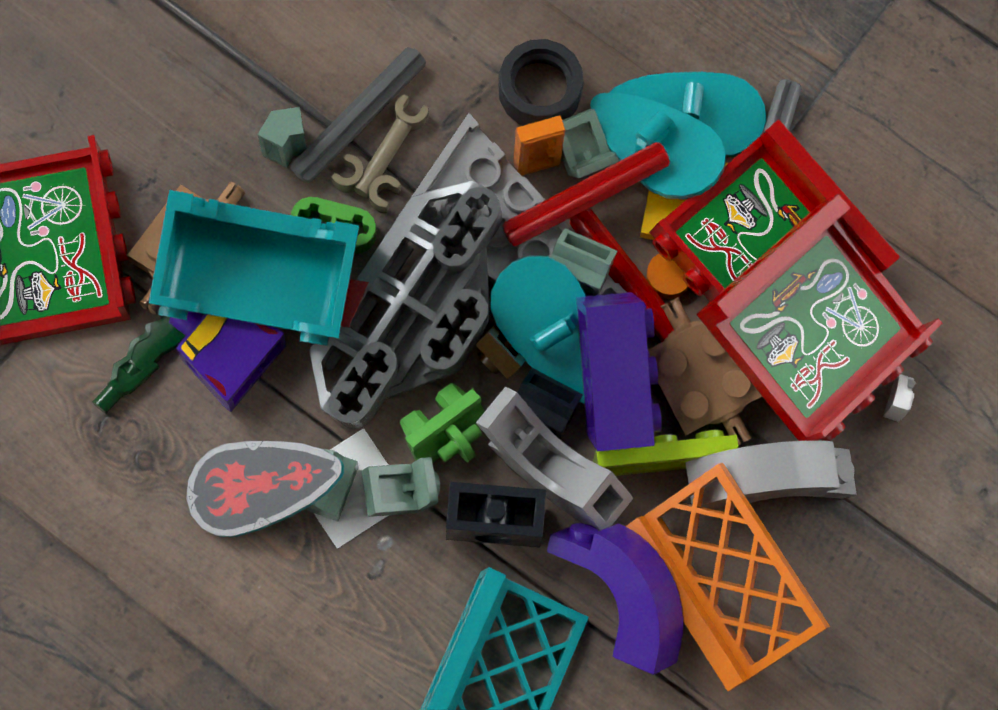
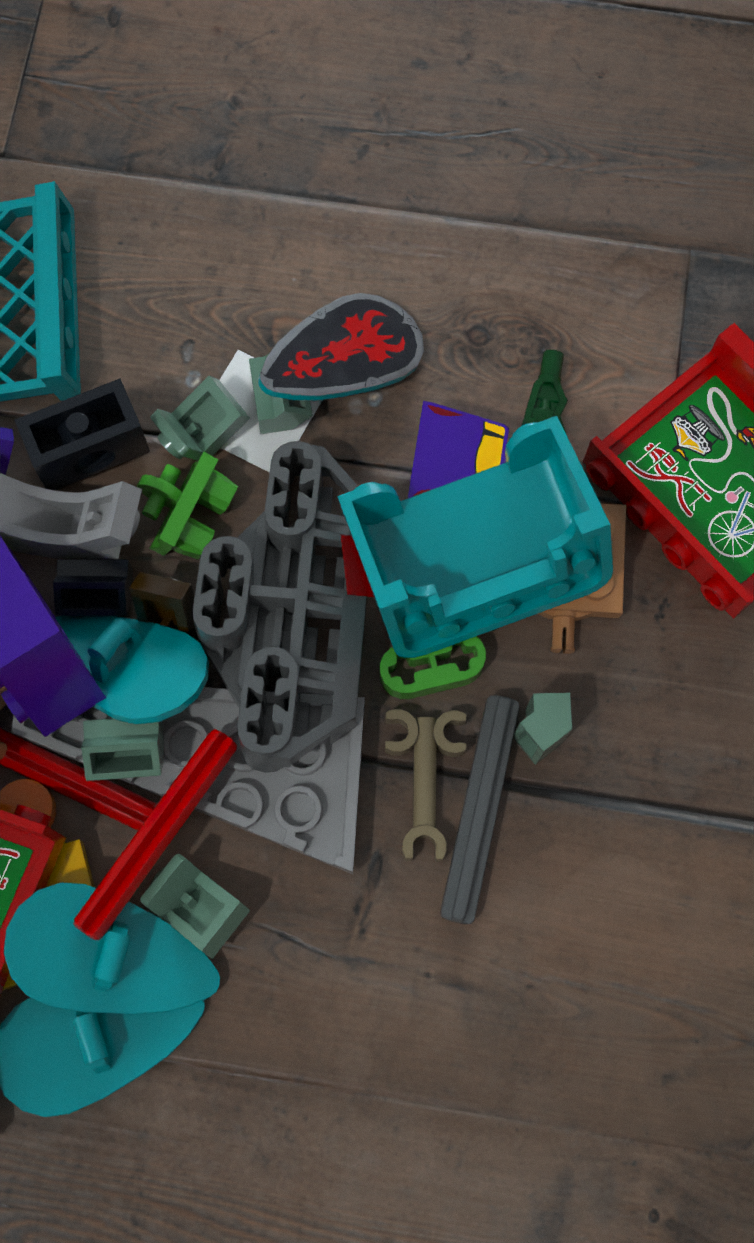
camera: 155 degrees right, 0 degrees up
black tyre [498,39,584,126] -> none
orange plate [513,115,565,176] -> none

